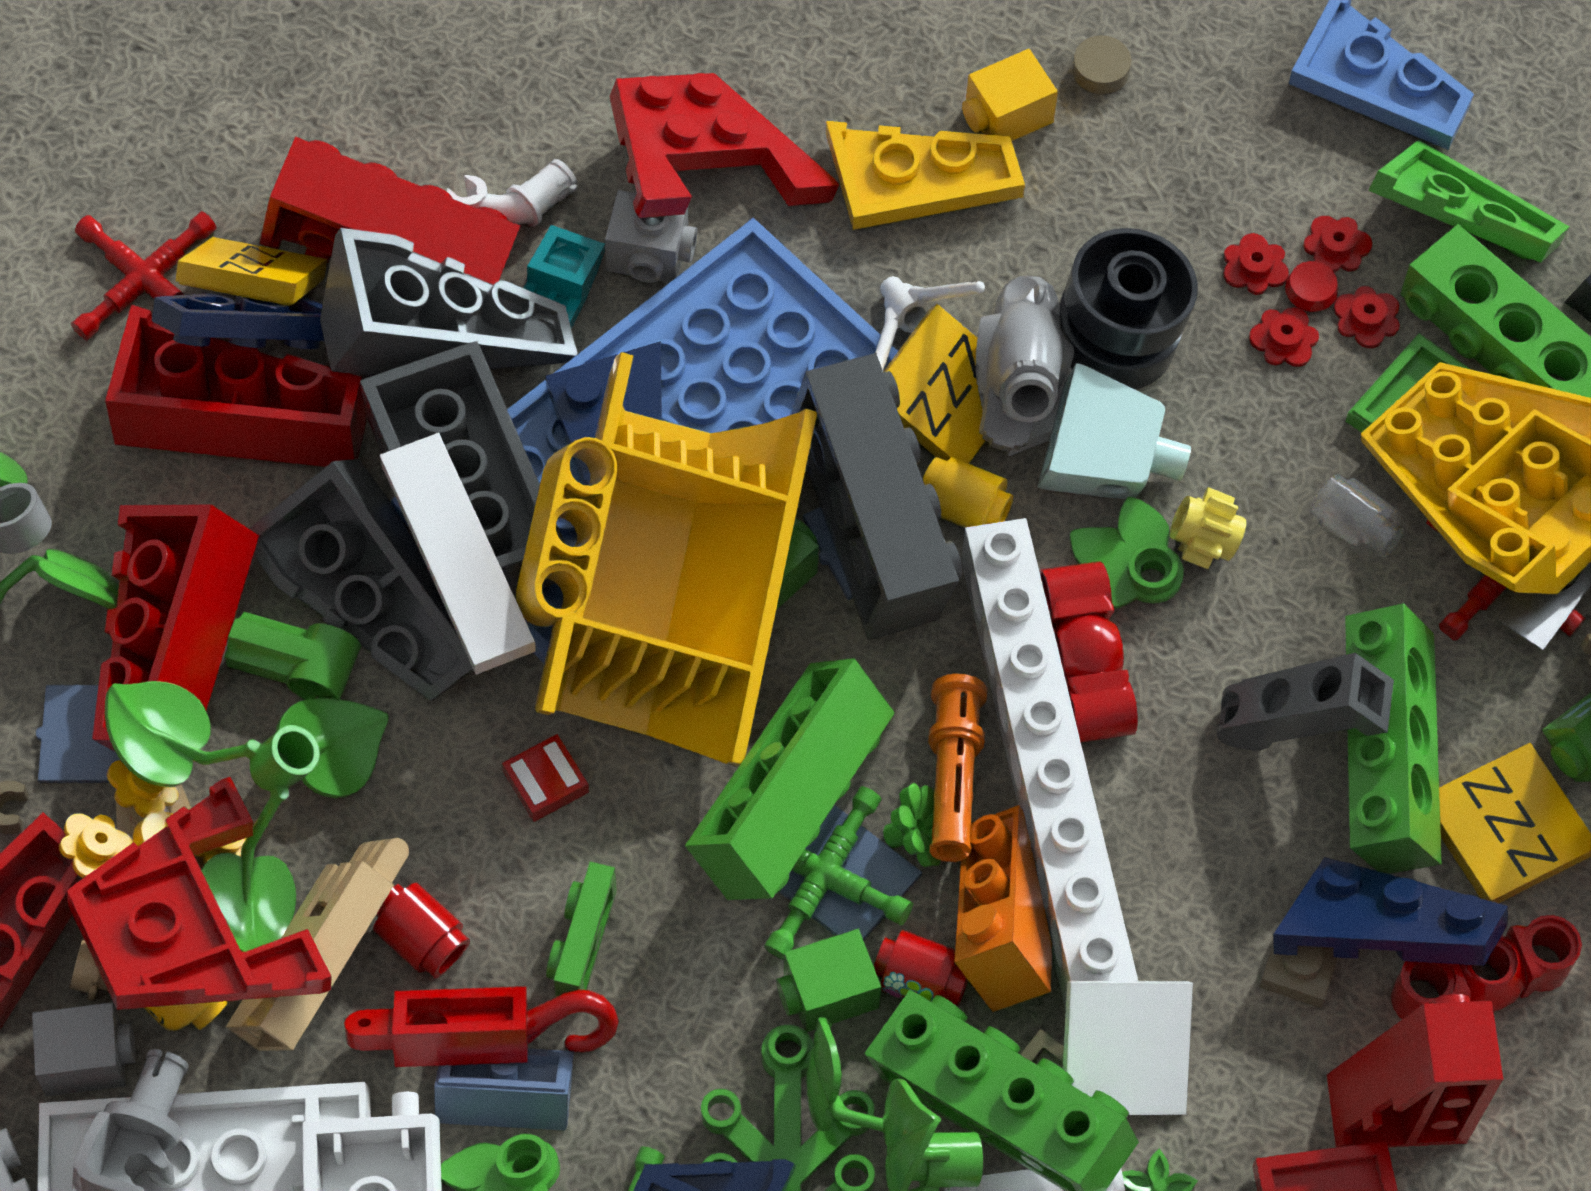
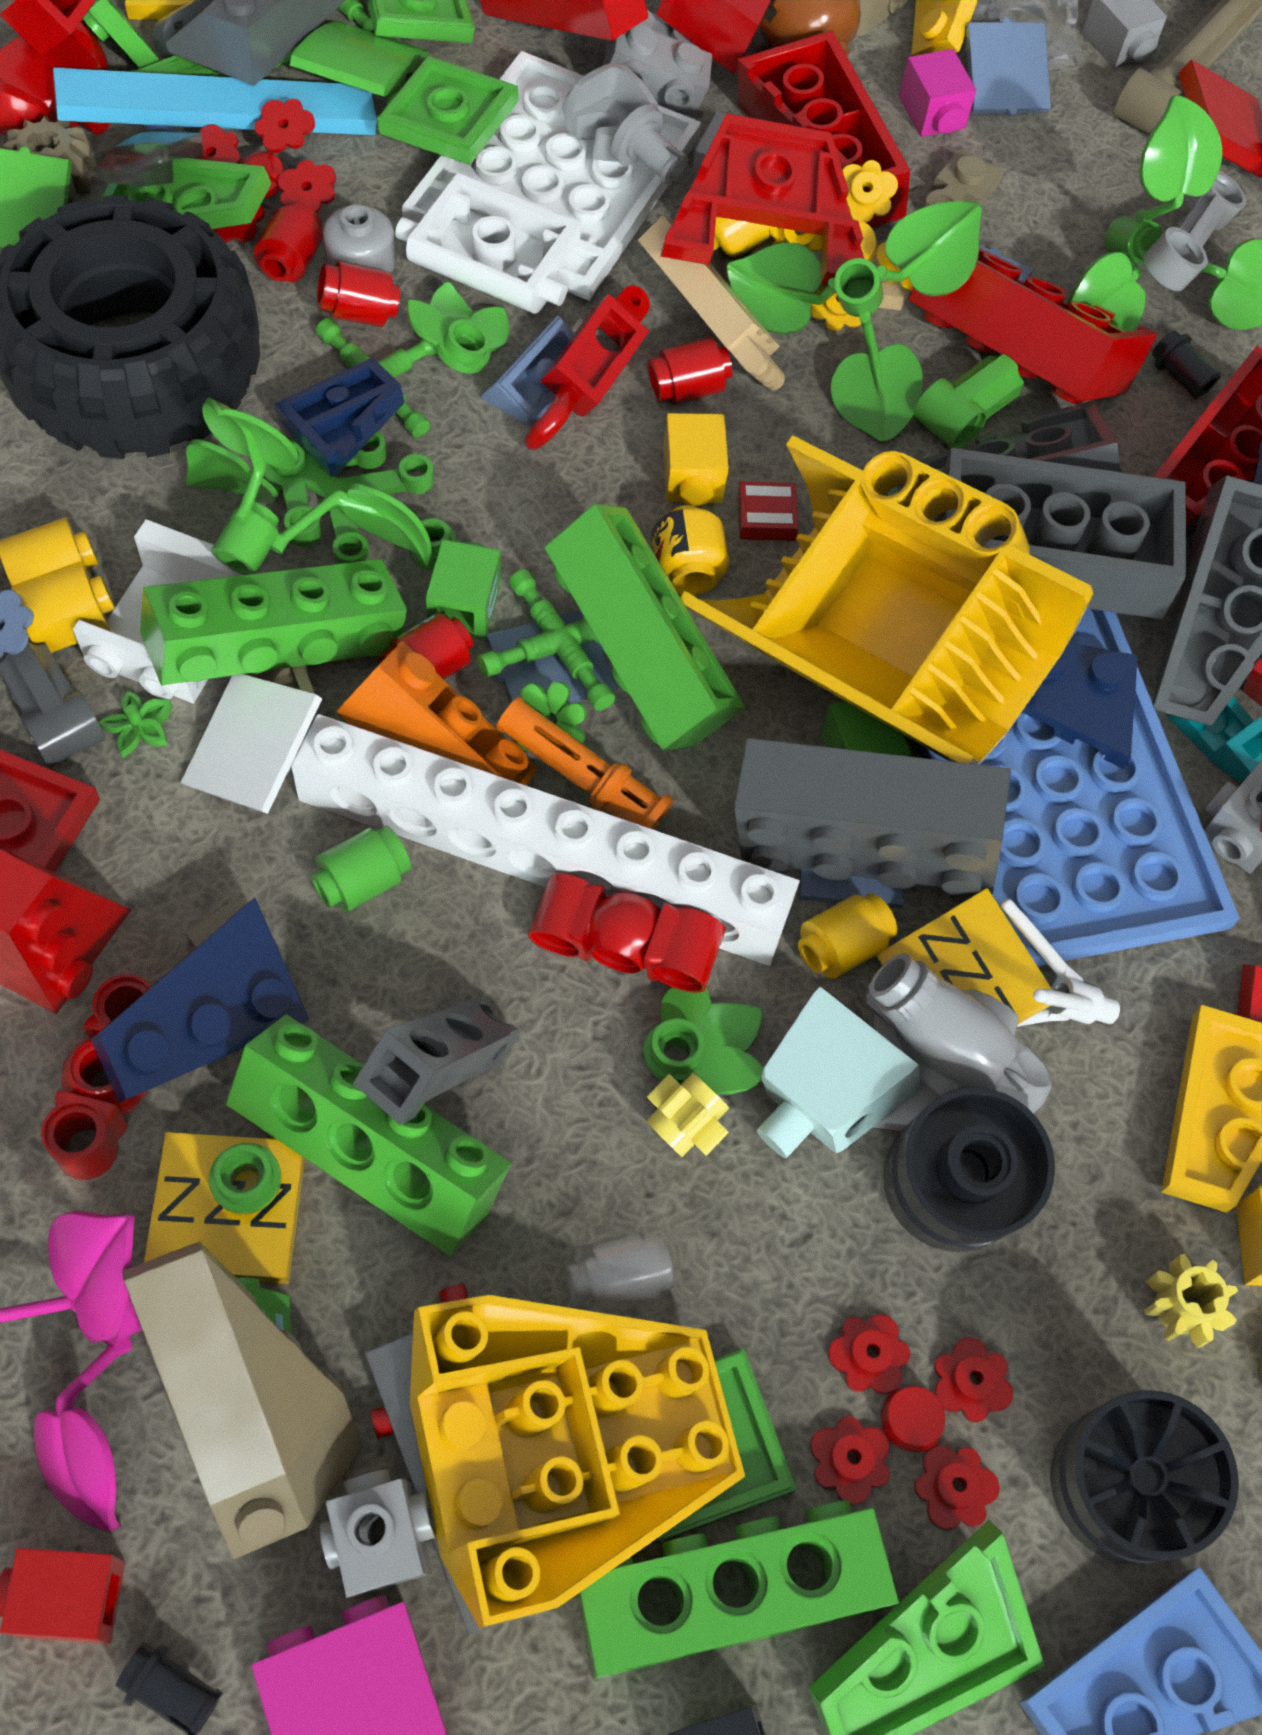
camera: 115 degrees right, 0 degrees up
white tile [380,433,536,675] -> none
bright green plate [546,861,617,997] -> none
none -> bright green plate [209,1143,282,1214]
none -> bright green brick [310,825,411,913]
none -> yellow head [650,505,730,596]
none -> yellow brick [663,413,729,506]
none -> black wheel [1051,1390,1239,1565]
none -> light yellow gear [1144,1254,1238,1348]
none -> black pin [1152,330,1222,399]

